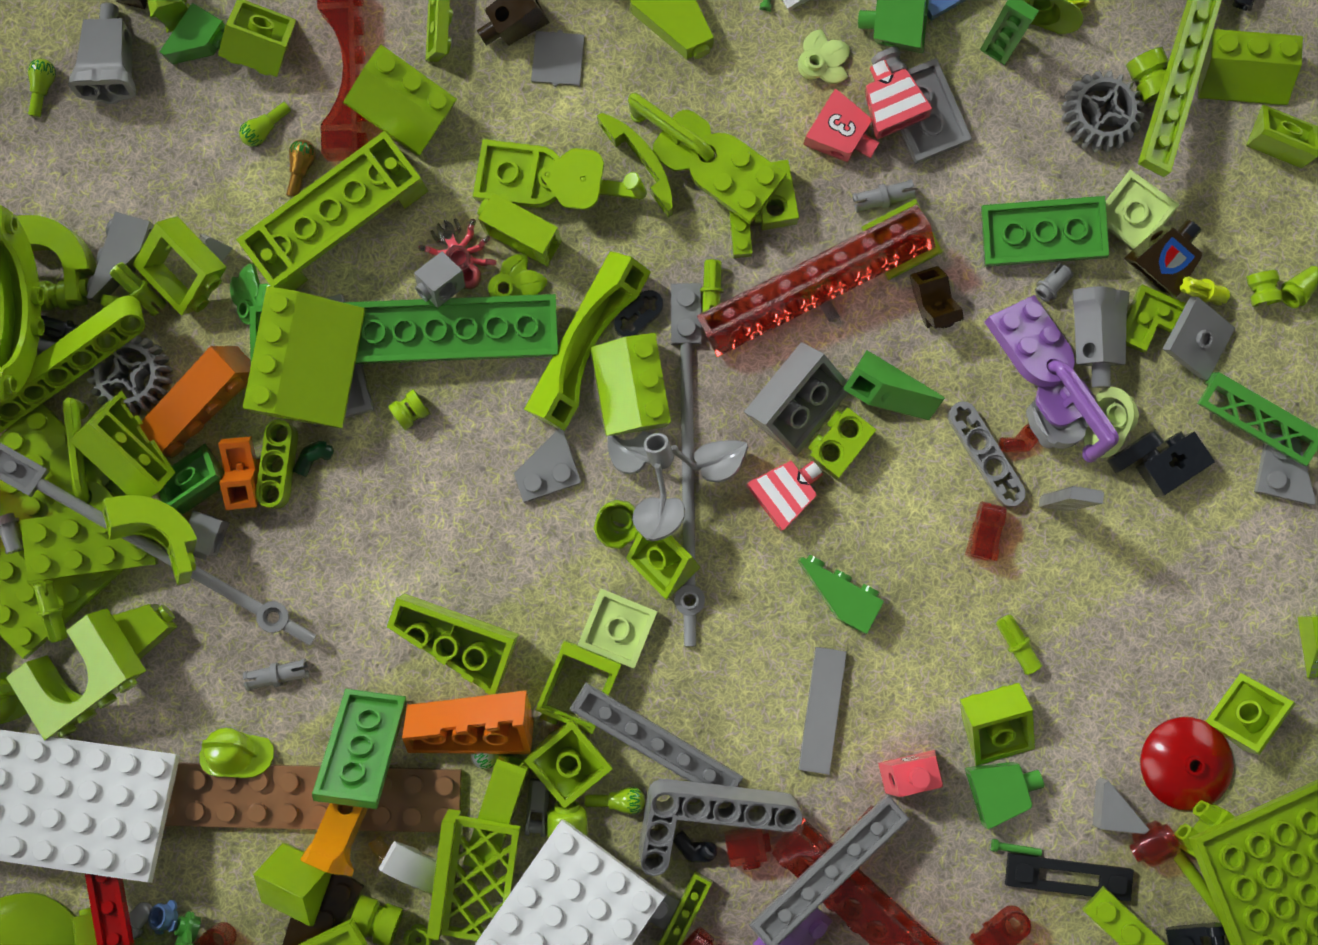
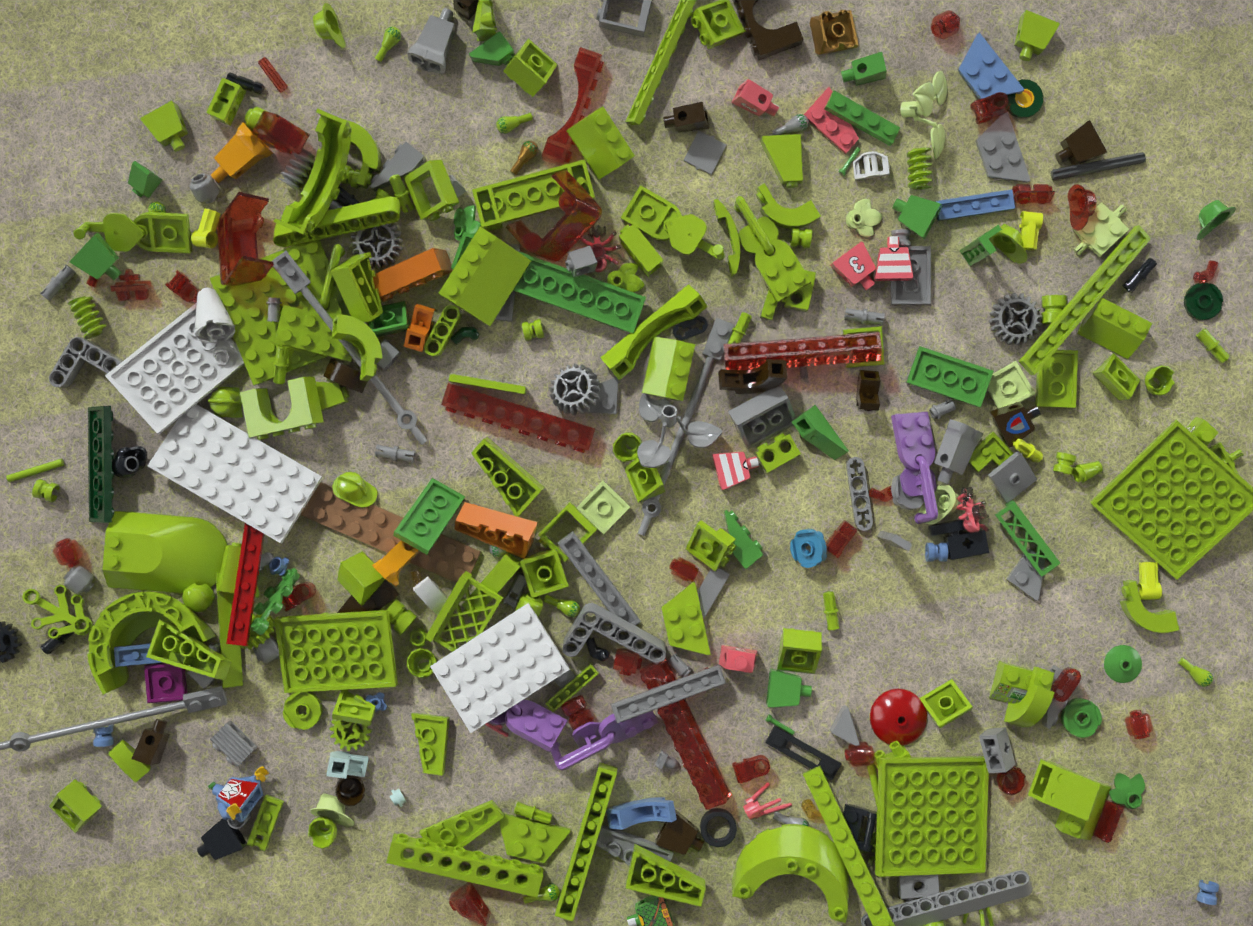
camera: 20 degrees right, 5 degrees up
none -> dark brown brick [323,359,368,394]
none -> clear red brick [441,383,596,453]
none -> lime tile [449,374,527,395]
none -> clear red windscreen [505,169,602,262]
none -> light grey gear [549,363,601,416]
none -> lime wing [661,582,711,655]
none -> light grey pin [667,653,691,678]
none -> clear red brick [669,557,699,582]
none -> lime plate [685,520,736,572]
none -> dark brown arch [718,359,787,394]
none -> lime arch [756,183,821,229]
none -> lime wheel [790,227,812,248]
none -> dark azure plate [790,529,827,568]
none -> medium blue wheel [925,543,948,562]
none -> animal [957,487,989,533]
none -> lime plate [1035,349,1078,408]

